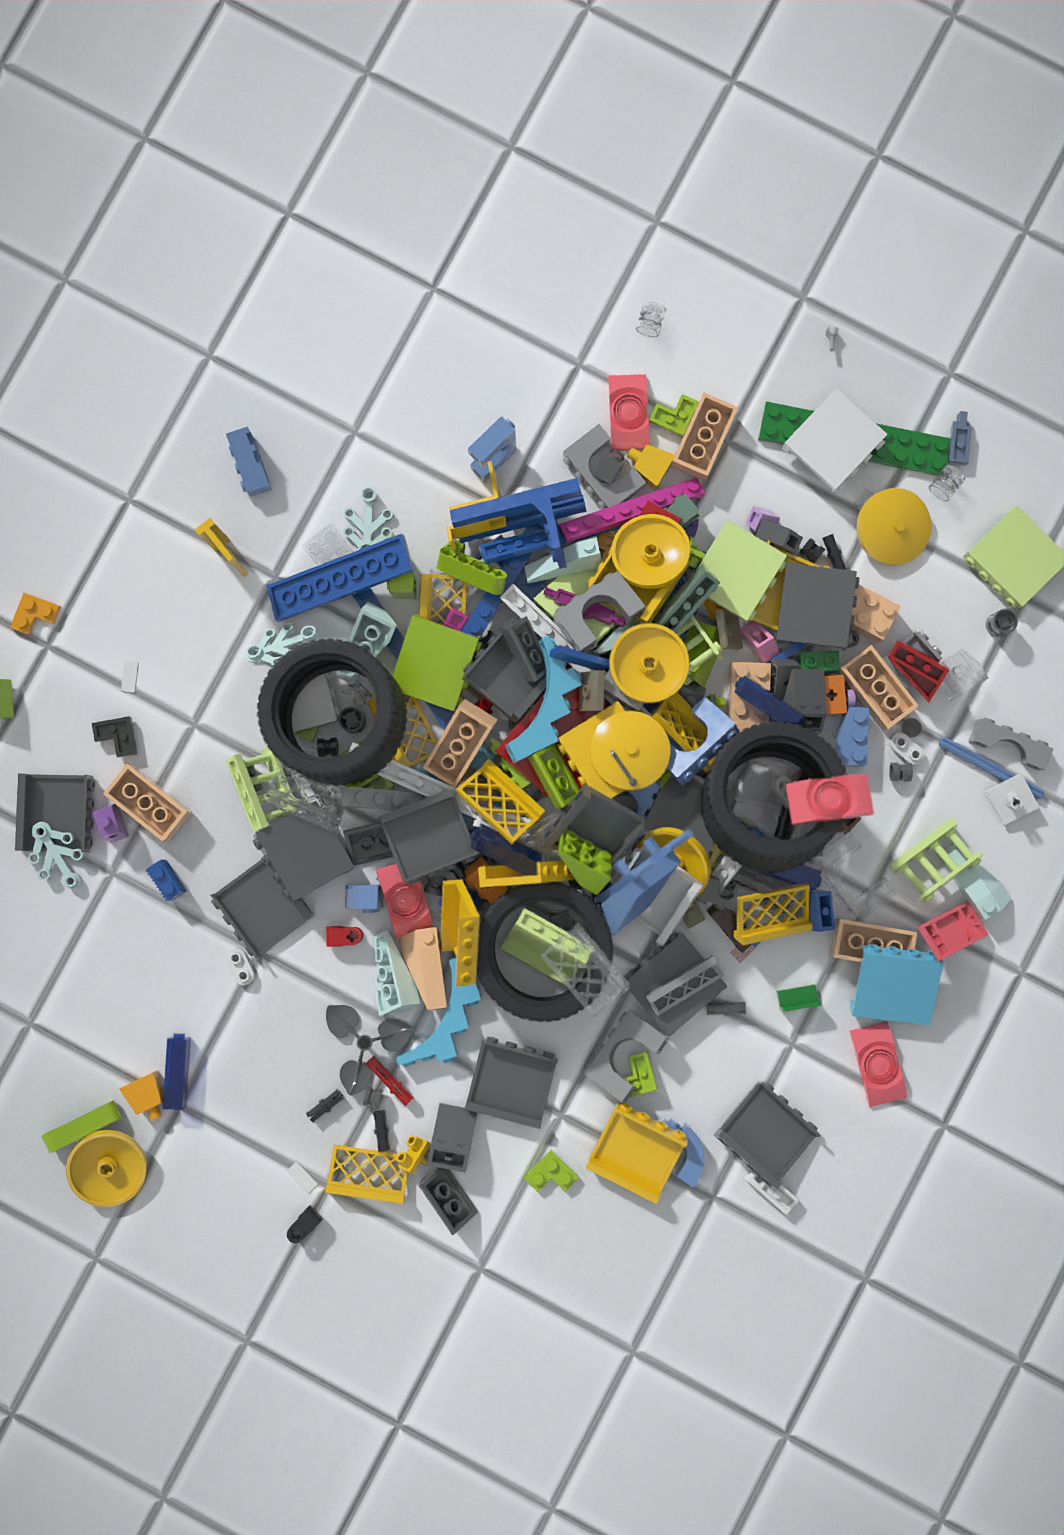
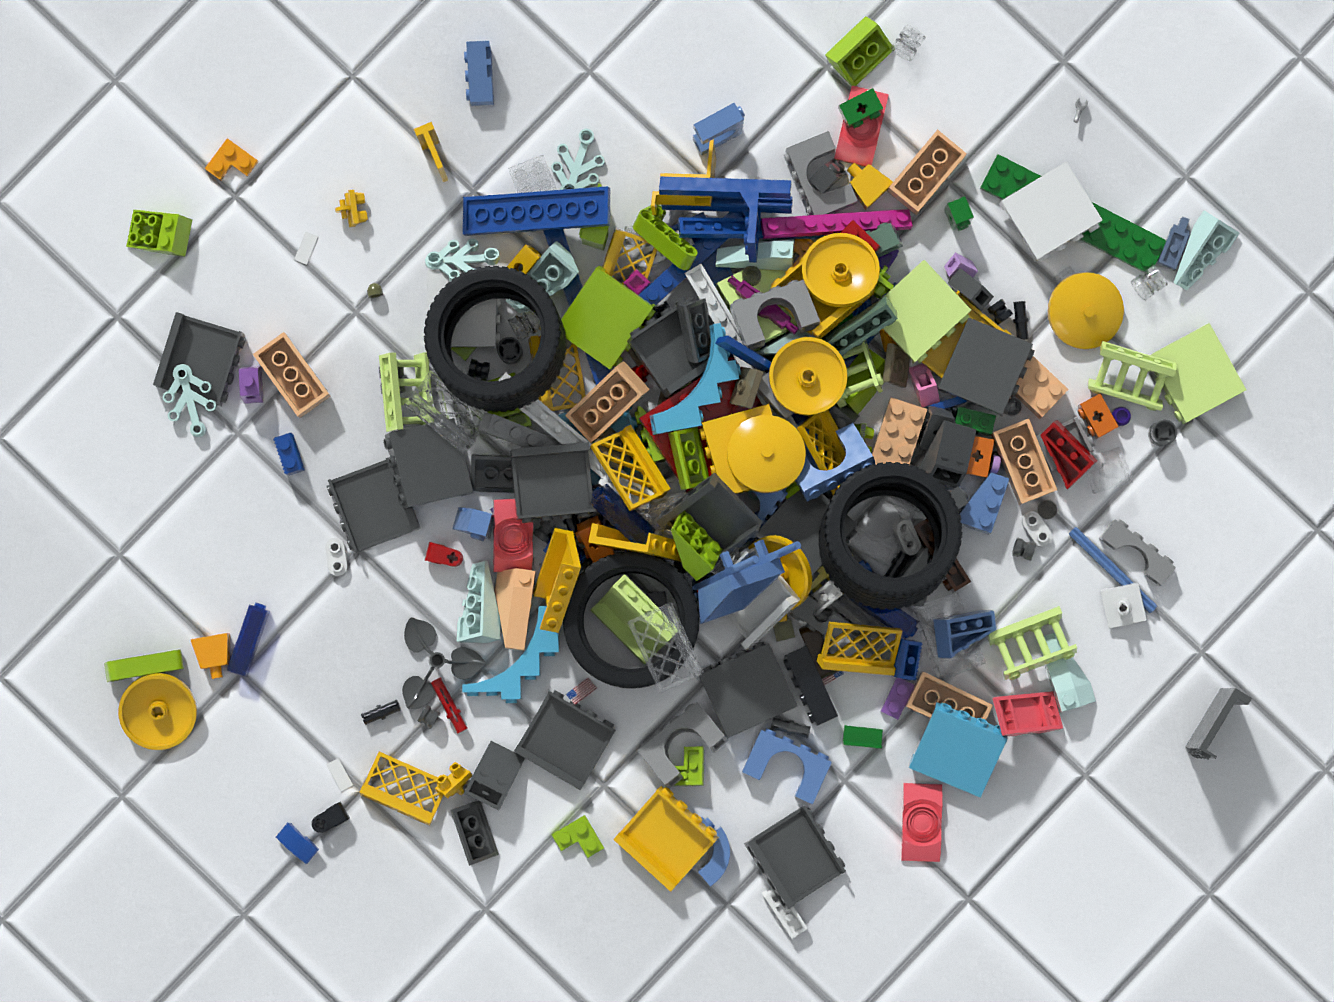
camera: 10 degrees right, 0 degrees up
pearl dark grey plate [92,716,137,758] -> none
black pin [373,1110,390,1152] -> none
dark grey hinge [610,750,637,786] -> none
light grey fence [645,955,724,1016] -> none
lime plate [649,394,699,437] -> none
clear blue brick [734,676,806,725] -> none
coral slope [785,774,874,825] -> none
none -> blue slope [276,822,319,864]
none -> yellow hips [335,190,368,227]
none -> olive hinge [367,283,383,298]
none -> yellow torso [507,244,542,275]
none -> sticker [566,678,597,704]
none -> clear smoke tile [742,266,761,286]
none -> medium blue arch [742,728,832,804]
none -> black brick [783,646,838,726]
none -> lime slope [825,16,894,86]
none -> green brick [838,88,883,129]
none -> medium lavender plate [881,678,915,720]
none -> medium blue wedge [933,610,996,659]
none -> green brick [944,196,974,231]
none -> orange brick [1077,394,1119,439]
none -> yellowish green fence [1088,341,1176,411]
none -> dark purple plate [1112,407,1131,426]
none -> light aqua wedge [1174,210,1240,291]

